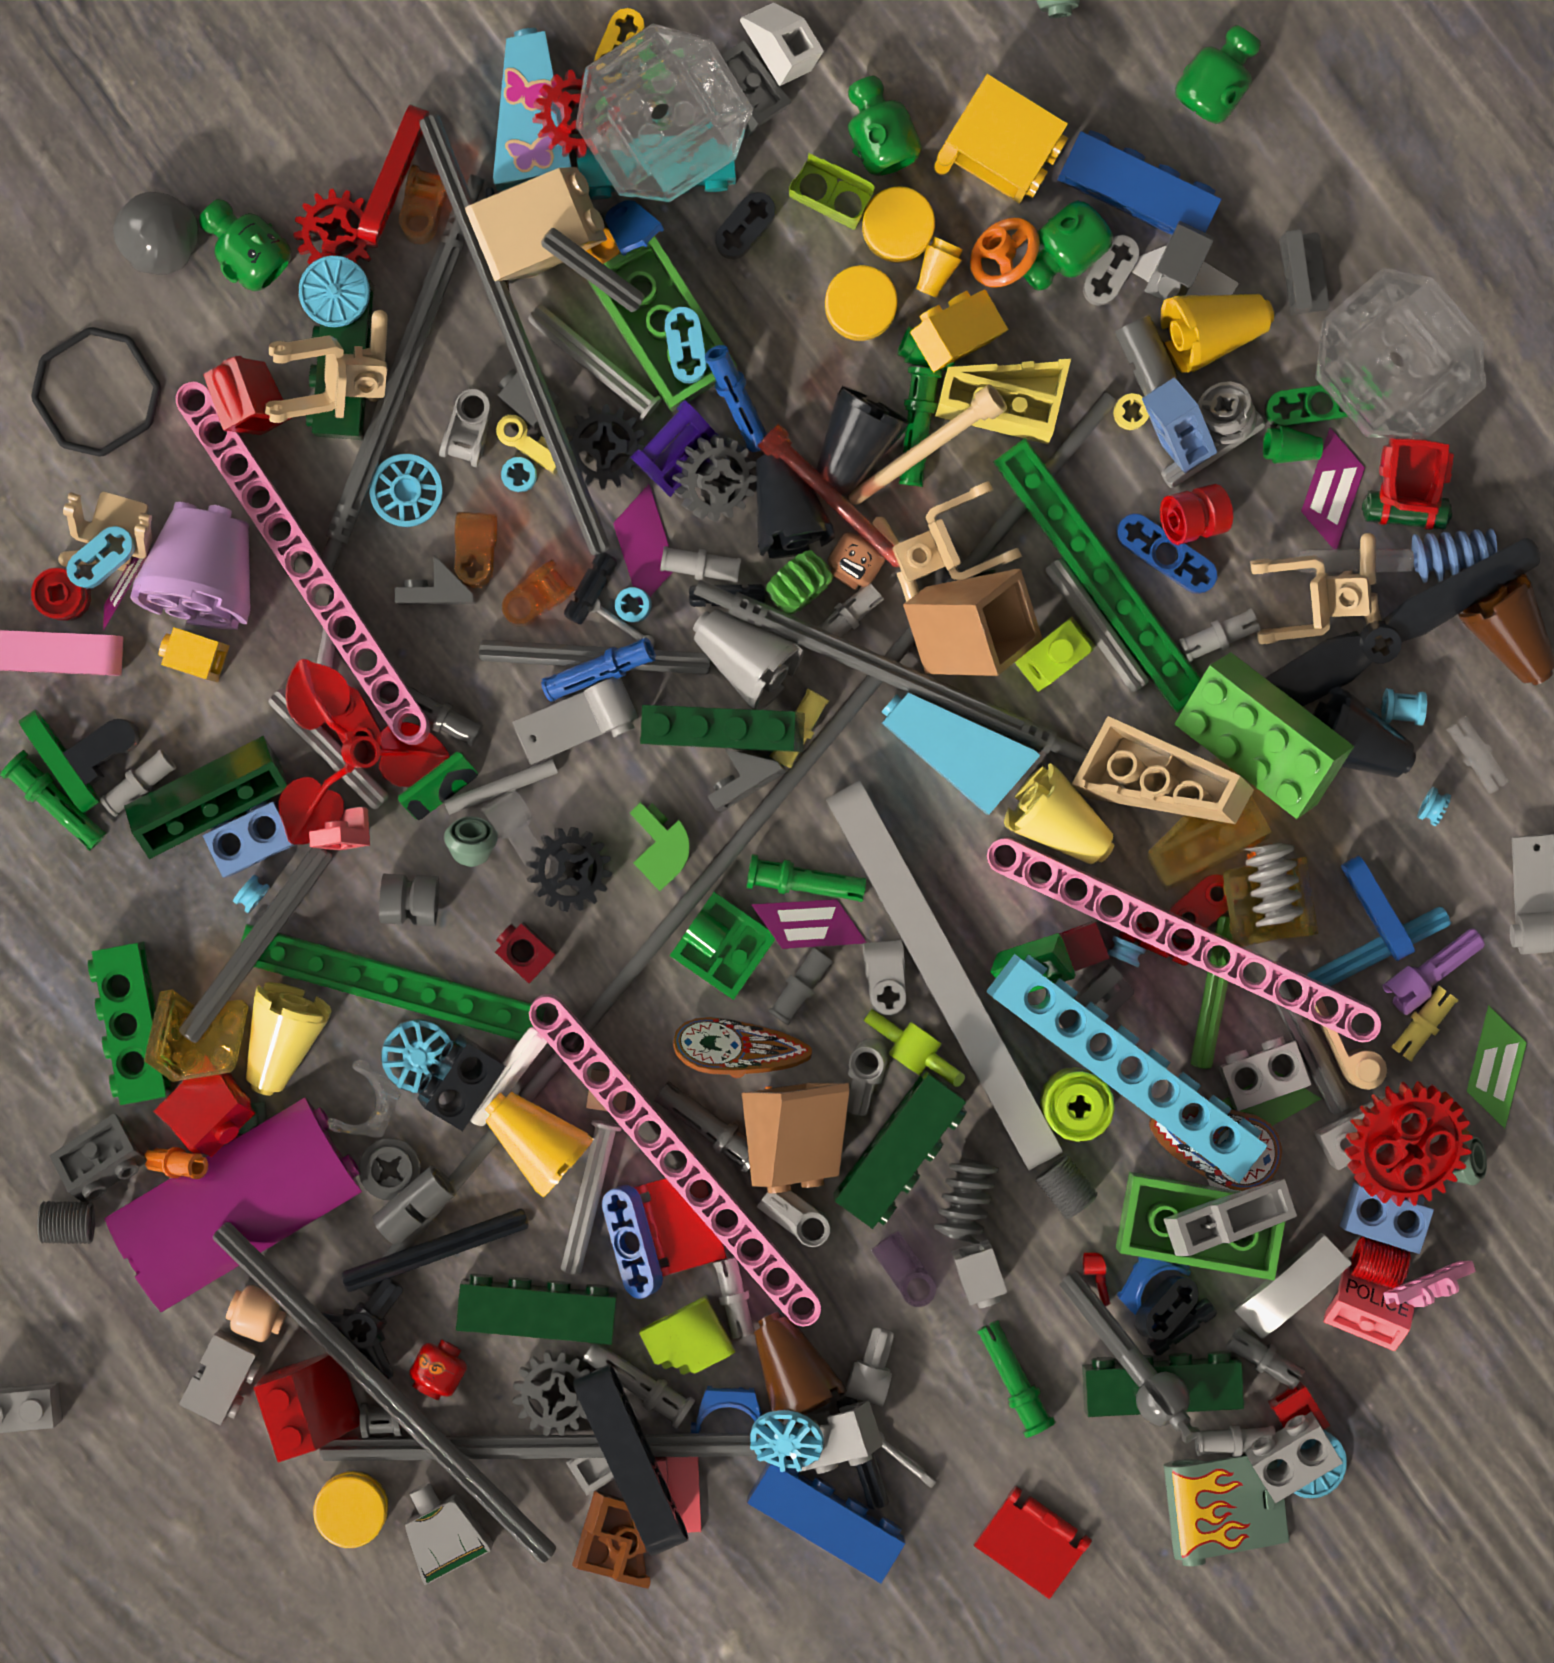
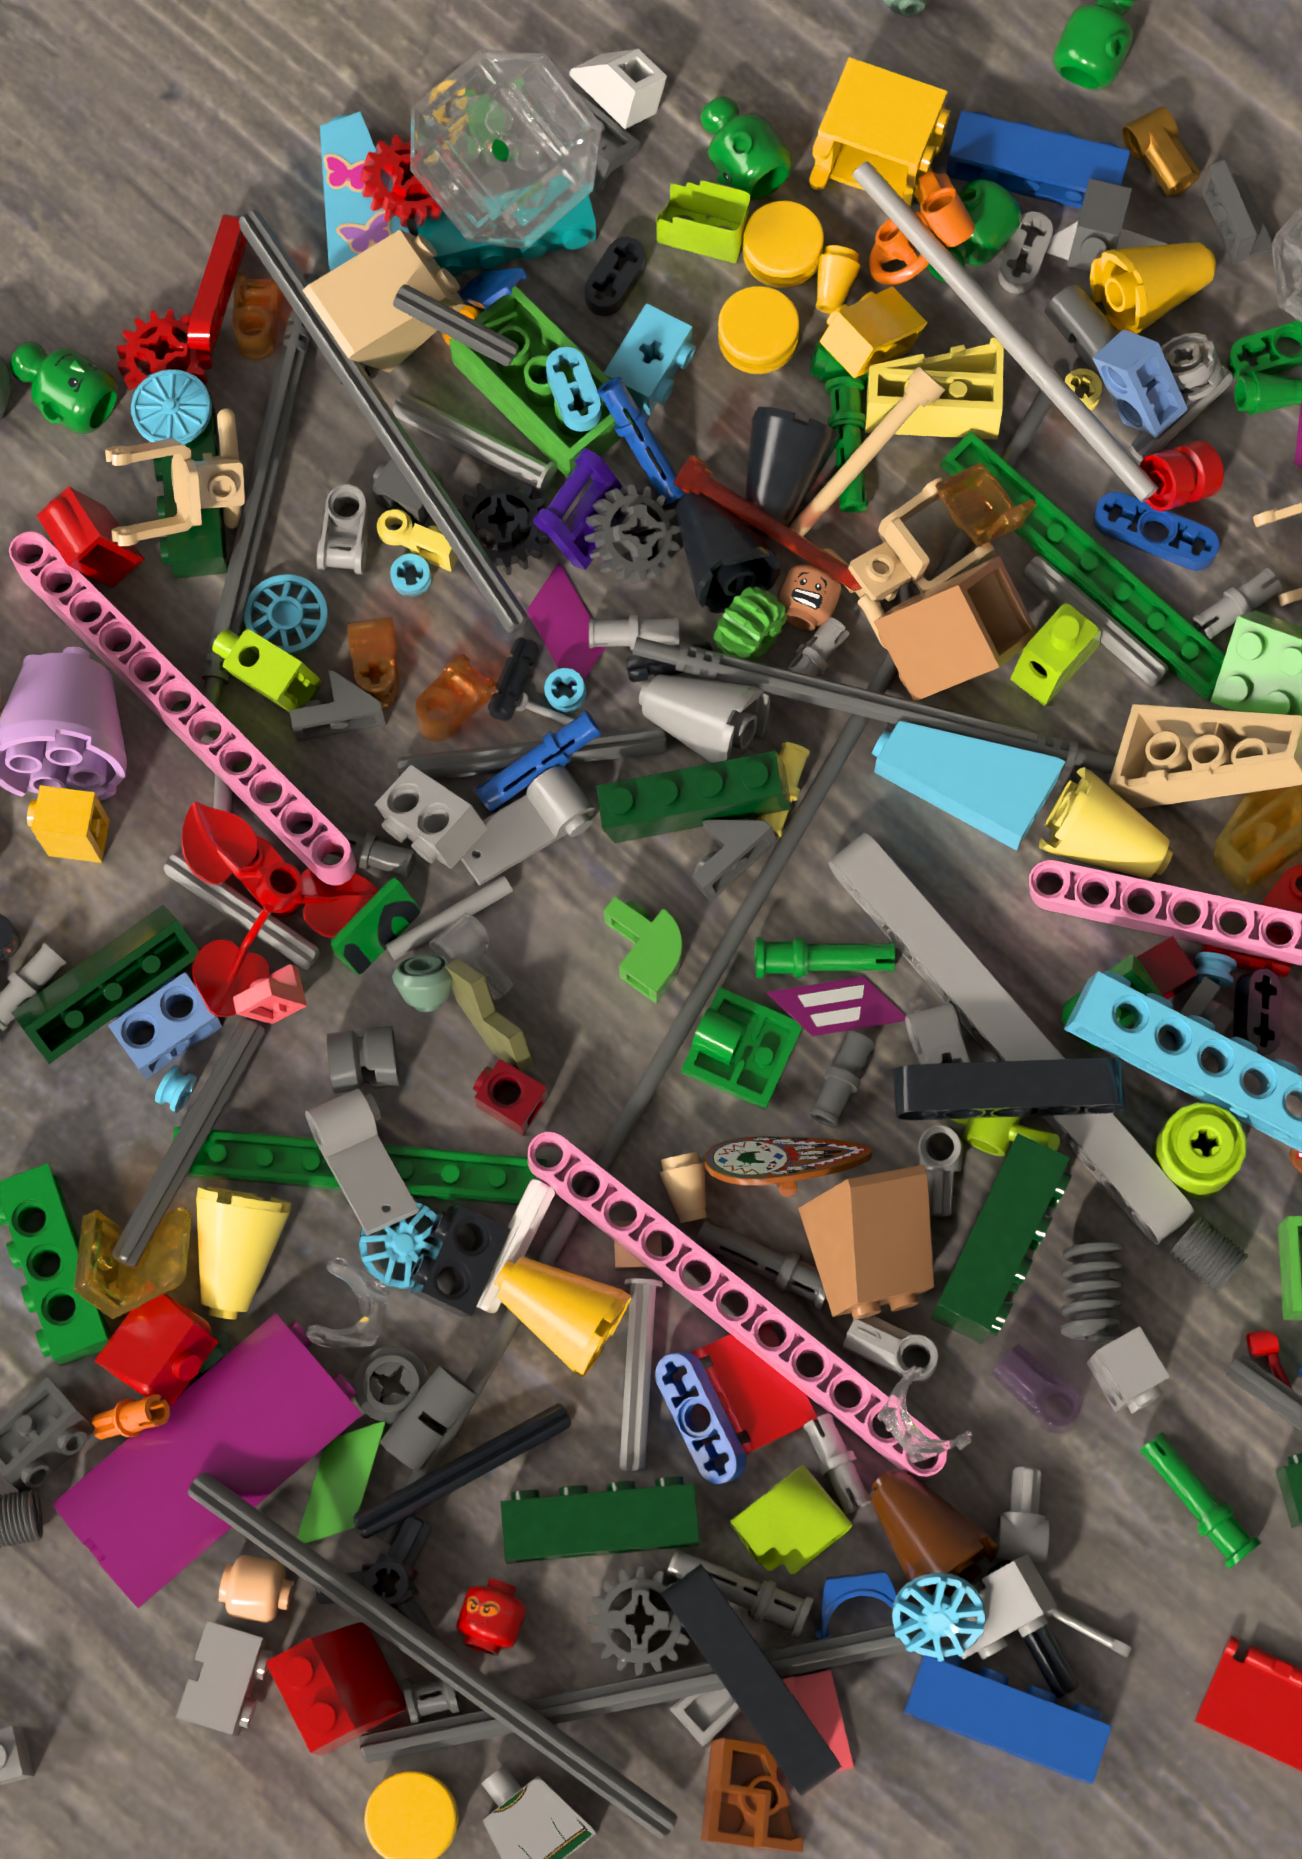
camera: 10 degrees left, 15 degrees down
black gear [526,827,612,912] -> none
none -> lime torso [212,628,323,713]
none -> bright green sticker [297,1420,386,1544]
none -> light grey door [305,1089,419,1236]
none -> light grey brick [374,765,487,869]
none -> olive tile [445,958,533,1072]
none -> medium azure brick [604,303,696,416]
none -> tan cone [659,1152,707,1223]
none -> piece [852,161,1159,502]
none -> clear helmet [877,1365,973,1464]
none -> black beam [893,1058,1127,1120]
none -> orange piece [914,170,975,248]
none -> clear orange piece [935,463,1037,547]
none -> pearl gold piece [1122,106,1201,196]
none -> black beam [1233,969,1283,1056]

